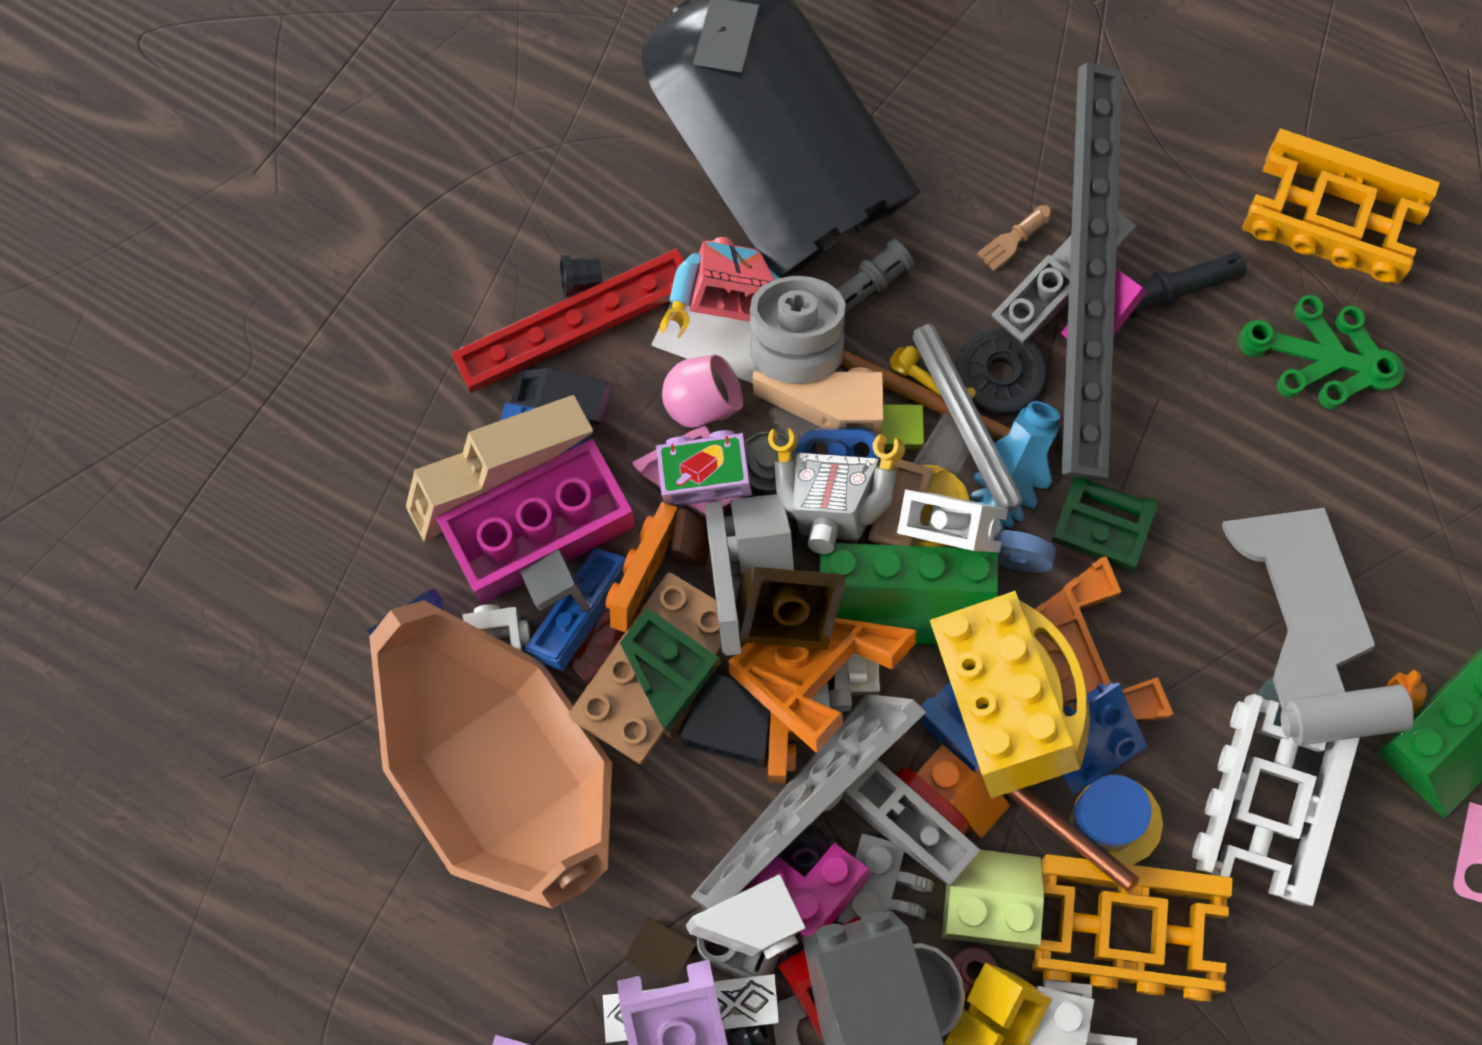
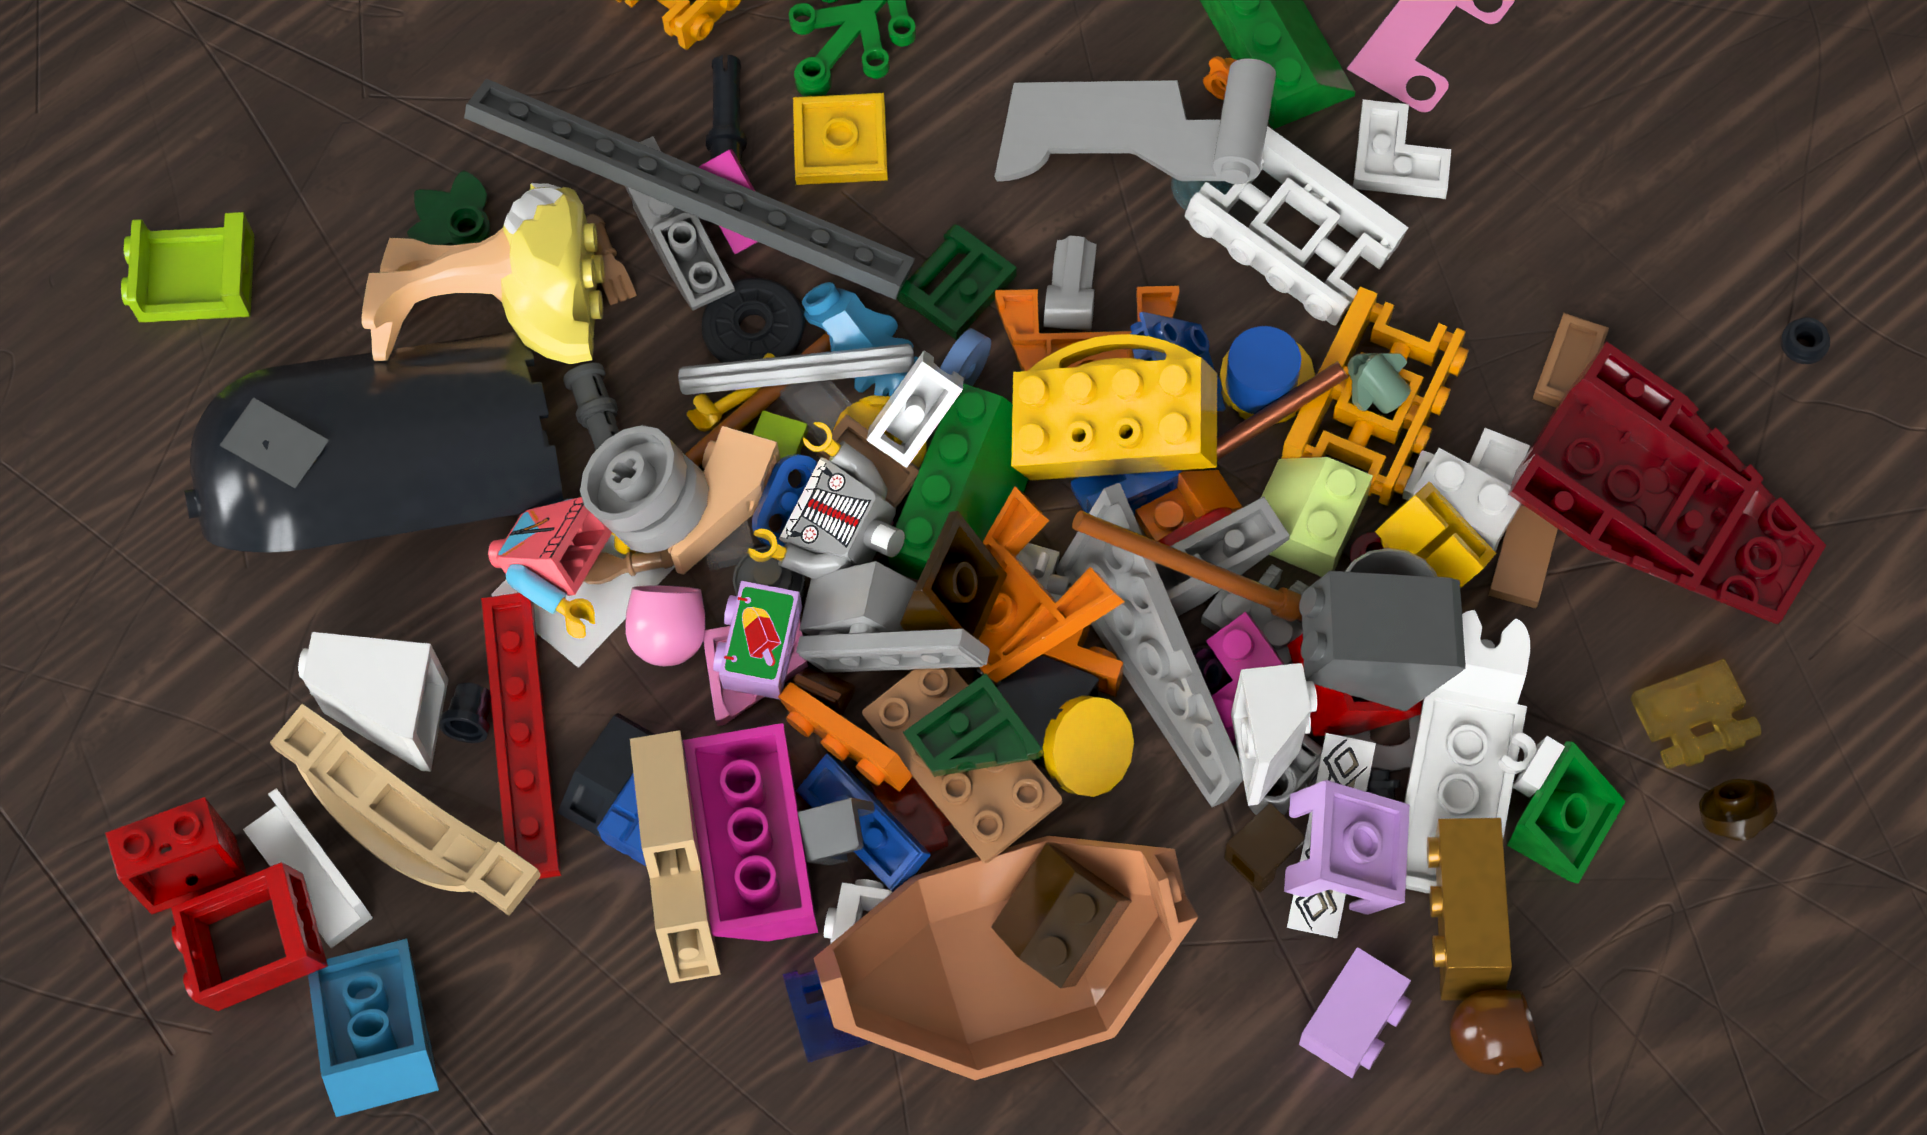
camera: 70 degrees left, 5 degrees down
none -> red window [105,797,247,914]
none -> red window [171,862,328,1011]
none -> white panel [243,788,373,948]
none -> tan piece [270,704,541,916]
none -> white slope [298,632,449,772]
none -> dark azure slope [308,939,439,1117]
none -> animal [362,183,605,364]
none -> dark green plate [407,171,491,246]
none -> medium nougat piece [583,549,674,584]
none -> yellow tile [793,93,888,185]
none -> dark brown slope [991,843,1131,989]
none -> yellow tile [1043,695,1134,797]
none -> light grey piece [1044,236,1097,331]
none -> dark orange bar [1072,510,1302,622]
none -> sand green piece [1348,353,1411,413]
none -> white plate [1353,99,1451,199]

